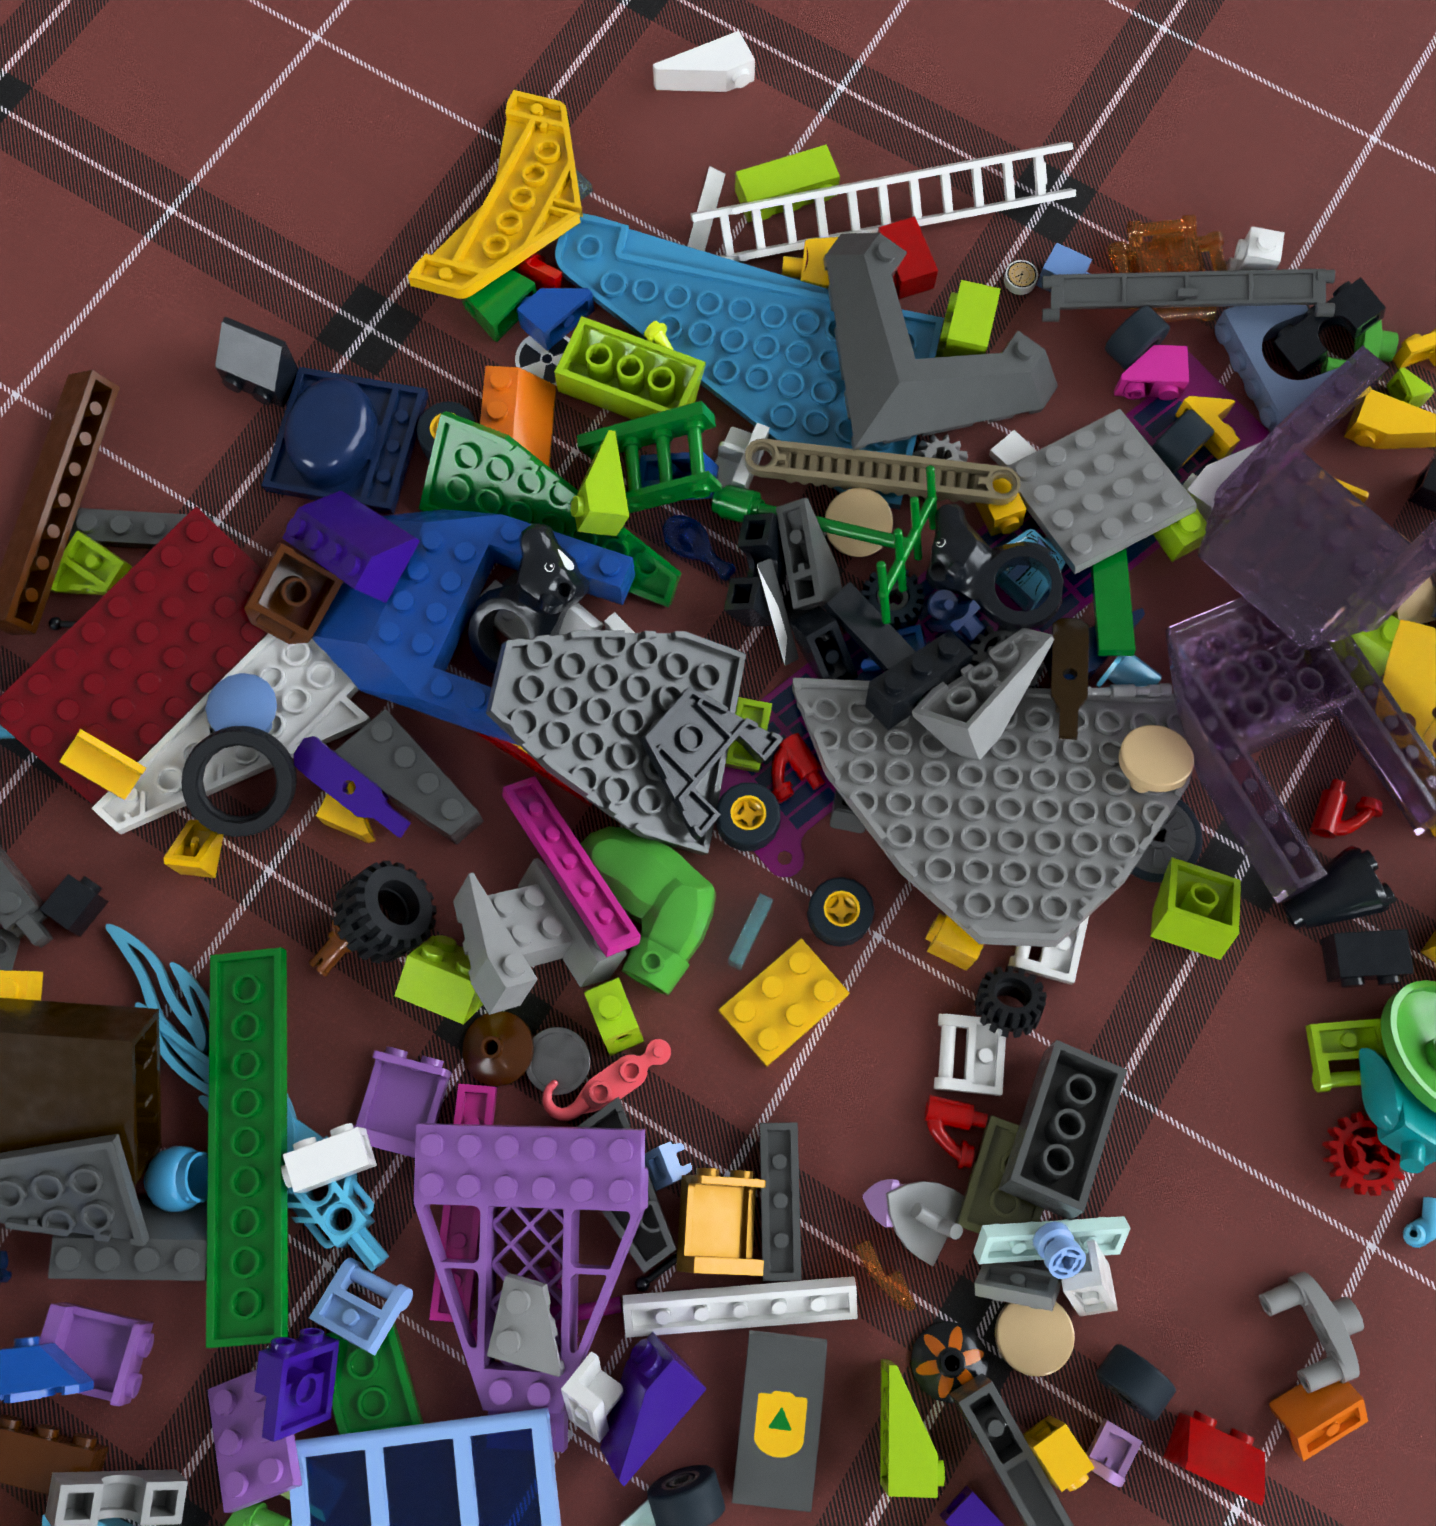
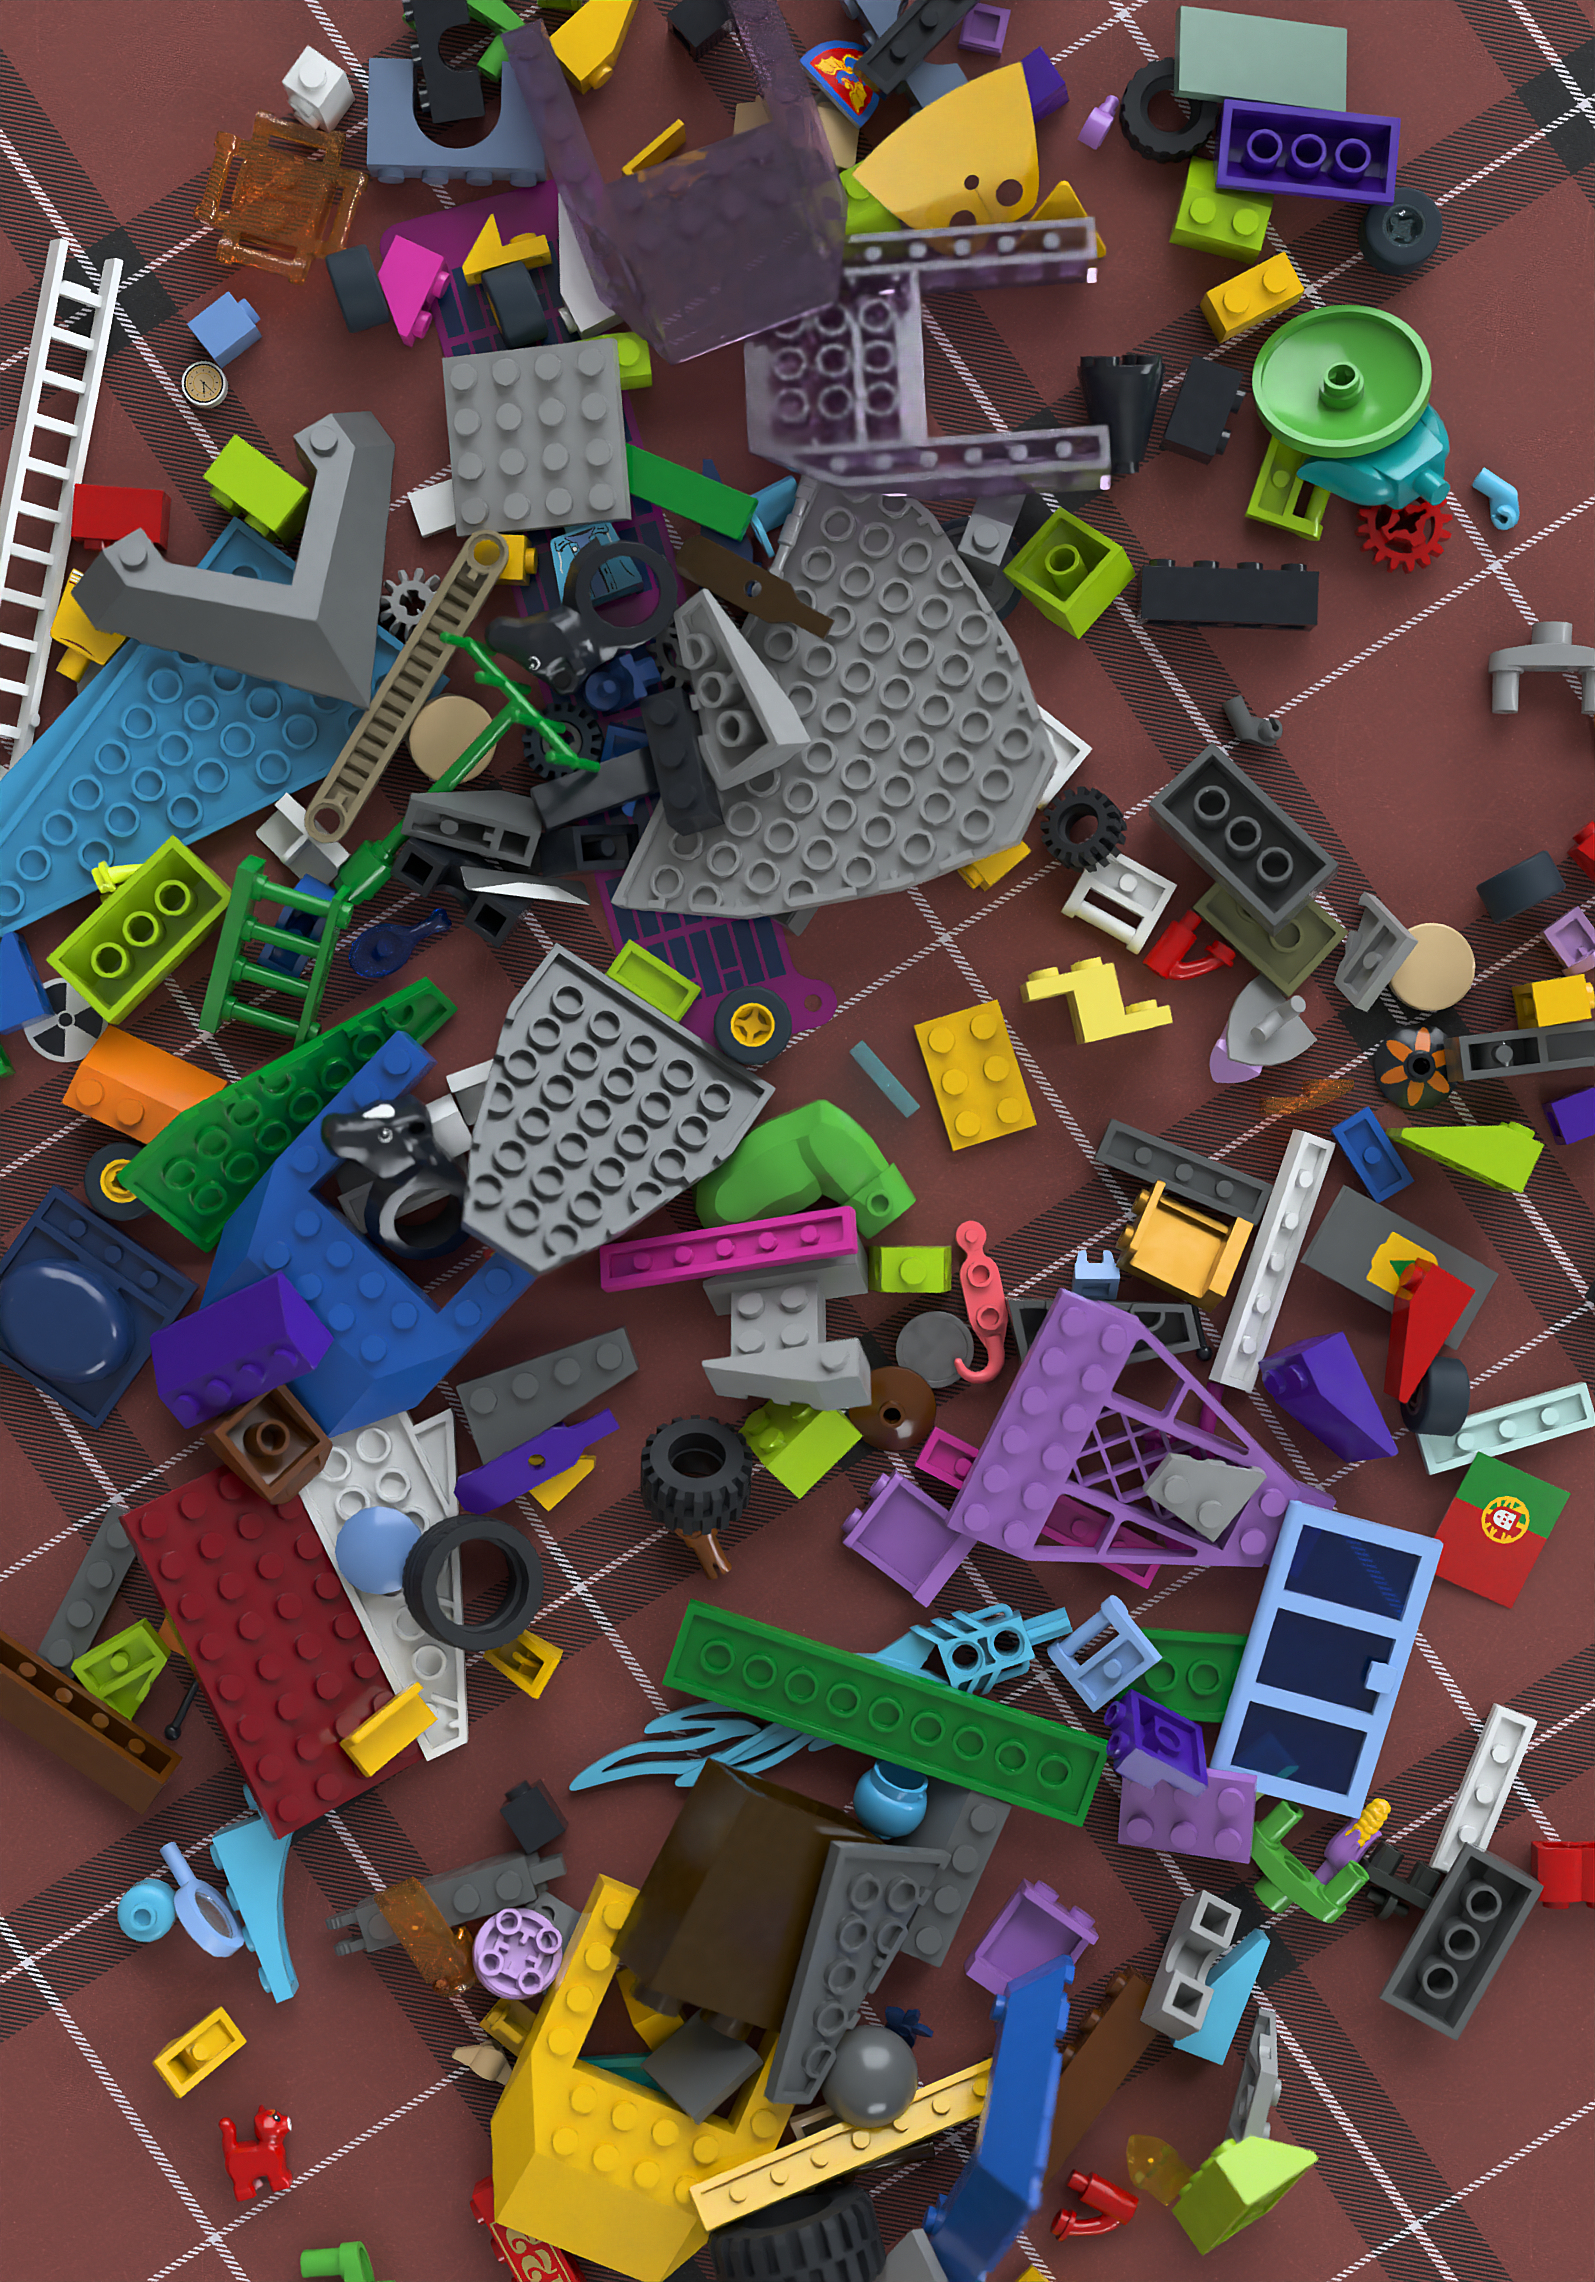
camera: 65 degrees left, 15 degrees up
white brick [281,1123,377,1193] -> none
white panel [561,1352,623,1443] -> none
lime slope [571,430,629,537] -> none
wing [640,687,783,840] -> none
red plant [771,733,825,804] -> none
black wheel [807,877,875,947] -> none
light aqua plate [973,1216,1131,1264] -> none
light blue wheel [1033,1221,1086,1279] -> none
dark grey piece [1042,269,1335,322] -> none
white panel [1061,1240,1118,1317] -> none
tan tile [1118,725,1194,793] -> none
red plant [1310,779,1383,839] -> none
none -> dark grey slope [956,453,1036,586]
none -> light yellow bracket [1019,957,1173,1045]
none -> black brick [1136,559,1319,631]
none -> dark grey arm [1221,695,1283,747]
none -> blue plate [1328,1106,1414,1204]
none -> red slope [1383,1258,1476,1404]

